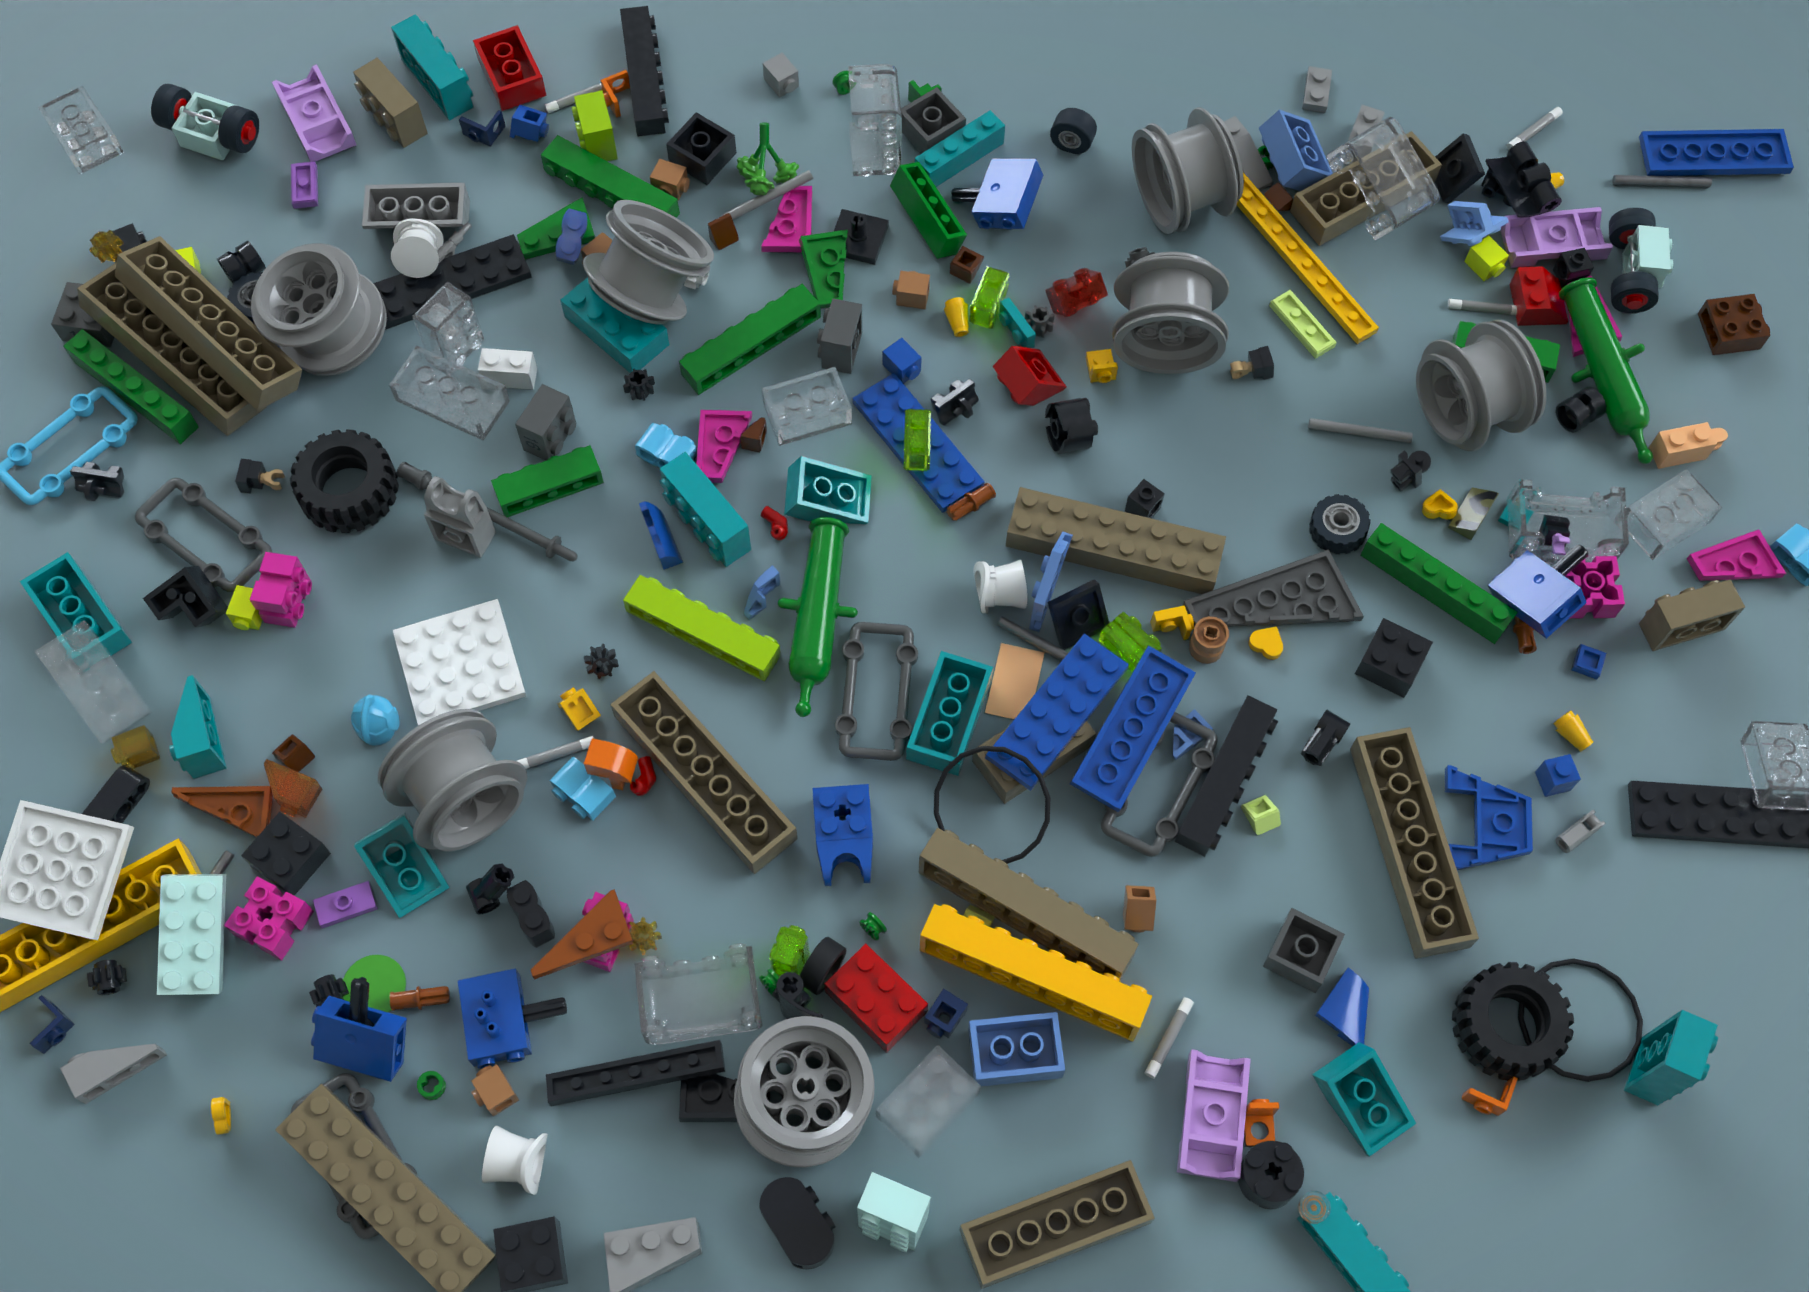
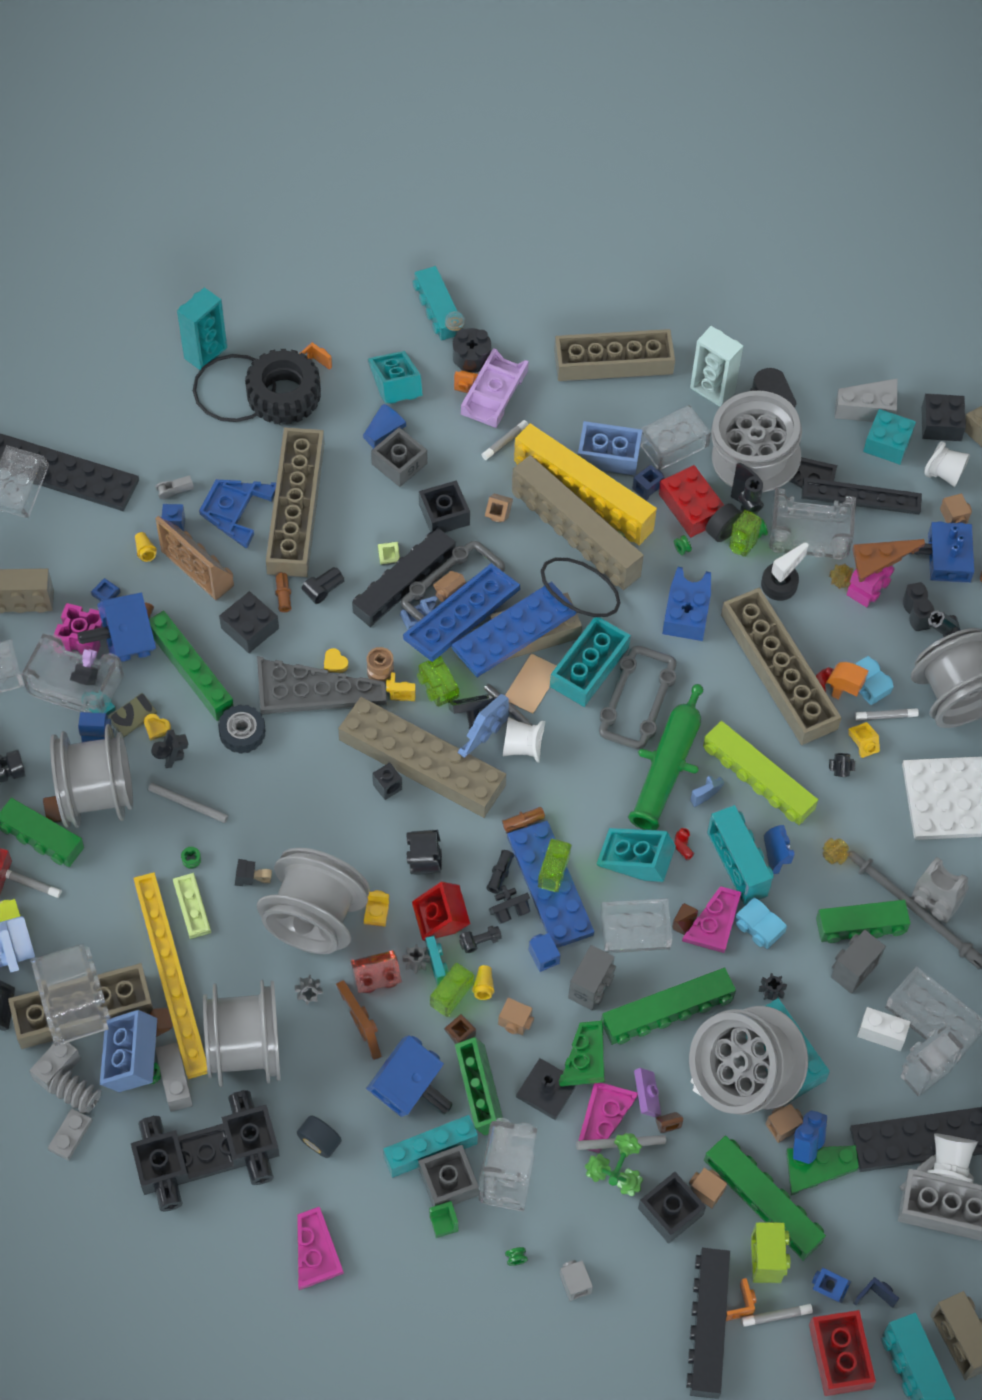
camera: 165 degrees left, 5 degrees down
none -> light grey piece [49,1069,102,1113]
none -> blue brick [78,712,114,742]
none -> black piece [131,1090,280,1212]
none -> medium nougat slope [155,516,234,600]
none -> green bush [181,847,201,869]
none -> dark orange axle [275,572,292,612]
none -> dark pink wing [297,1206,344,1290]
none -> dark orange wing [336,980,382,1060]
none -> black brick [419,480,470,533]
none -> medium nougat brick [433,571,466,602]
none -> black bar [459,925,502,953]
none -> black pin [486,850,515,894]
none -> medium lavender plate [634,1068,661,1117]
none -> black tyre [761,563,799,601]
none -> white slope [771,543,808,582]
none -> clear yellow gear [822,838,849,865]
none -> teal brick [863,409,916,465]

